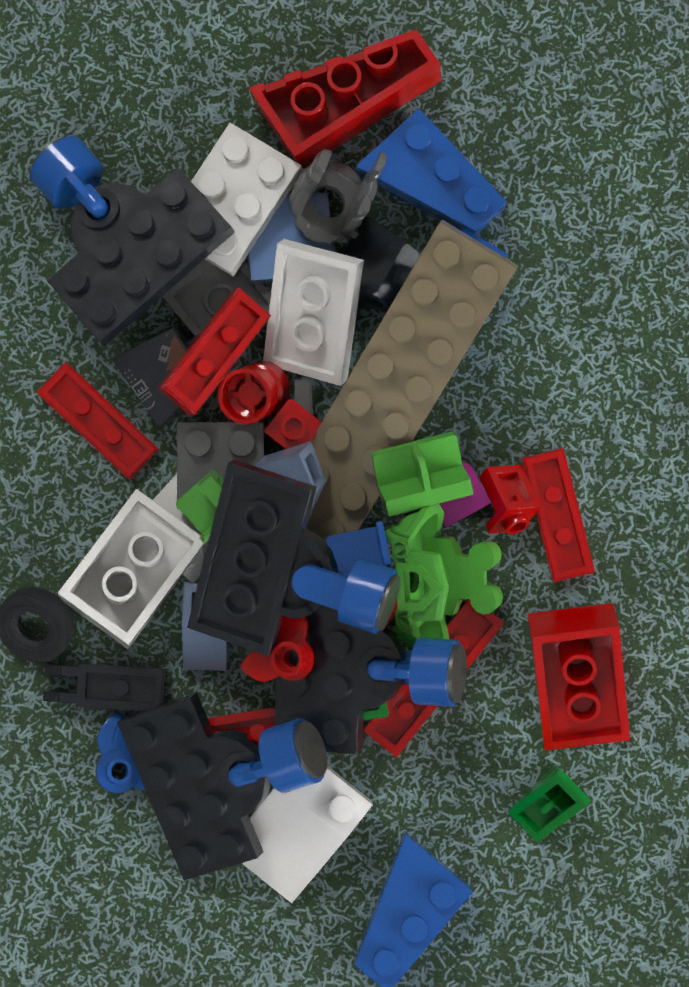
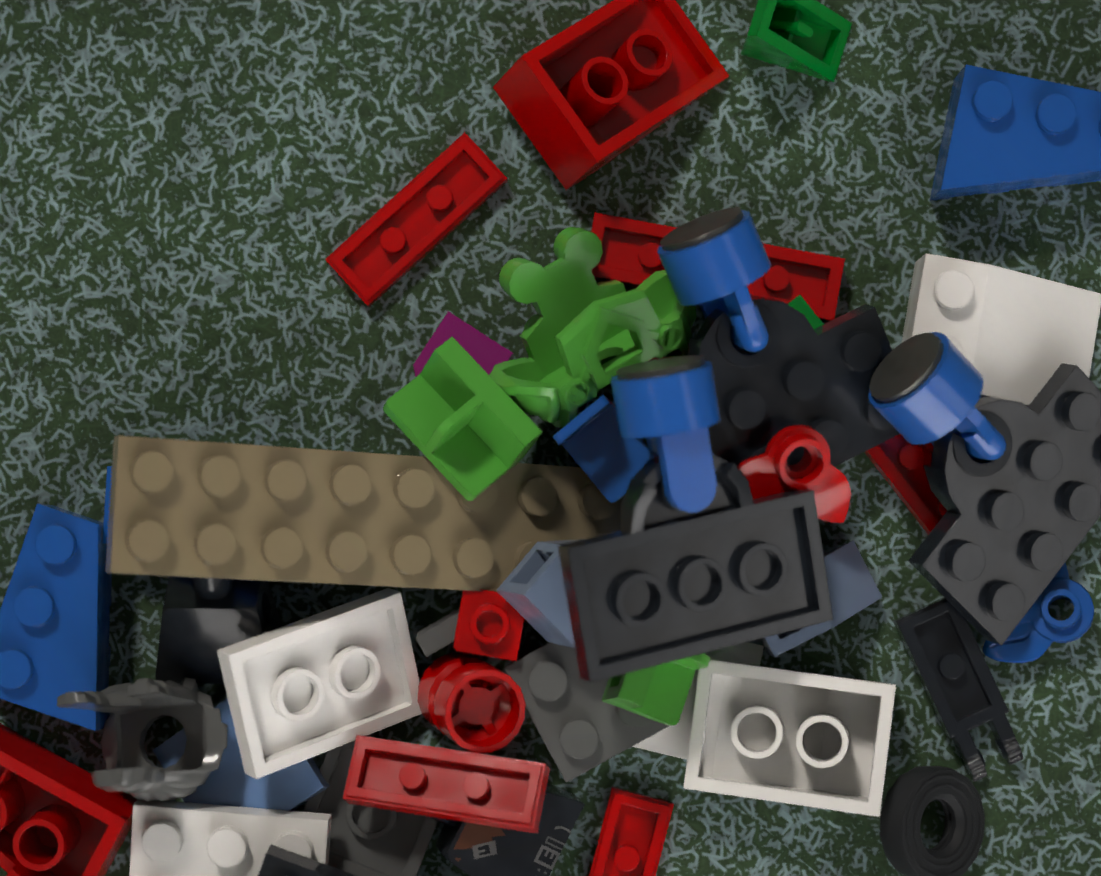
camera: 110 degrees left, 0 degrees up
red bracket [479,464,542,535] -> none

